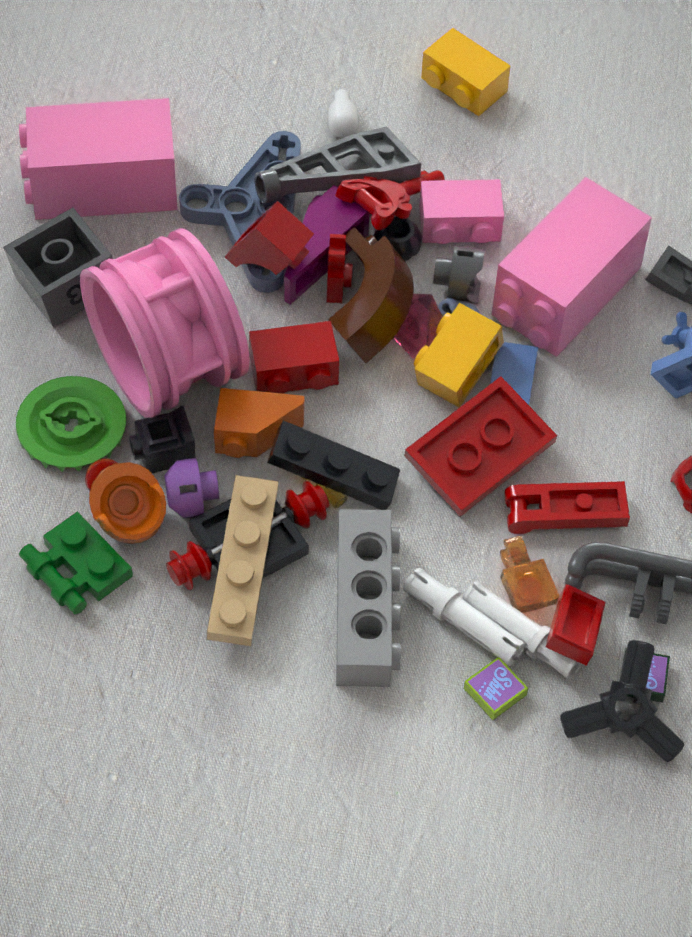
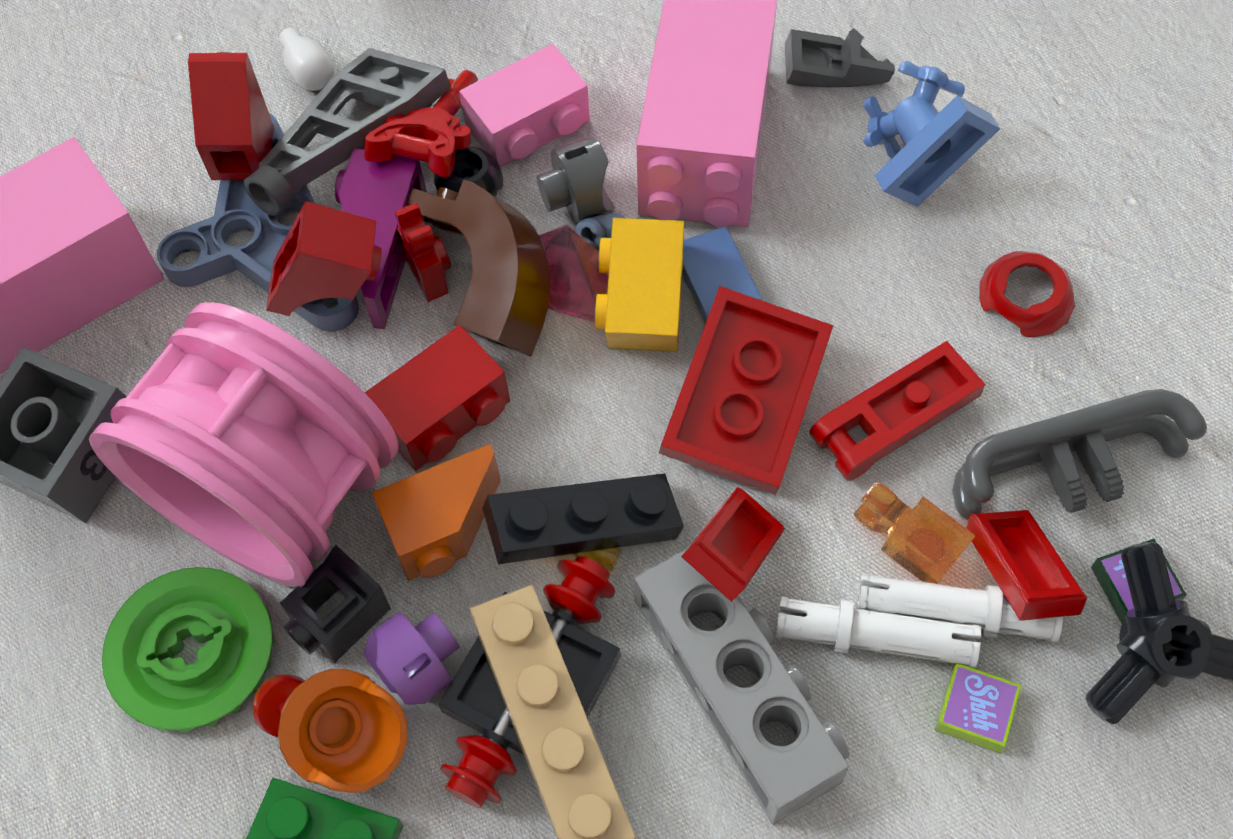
camera: 25 degrees left, 5 degrees up
none -> red slope [188,52,274,180]
none -> red tile [681,487,785,602]

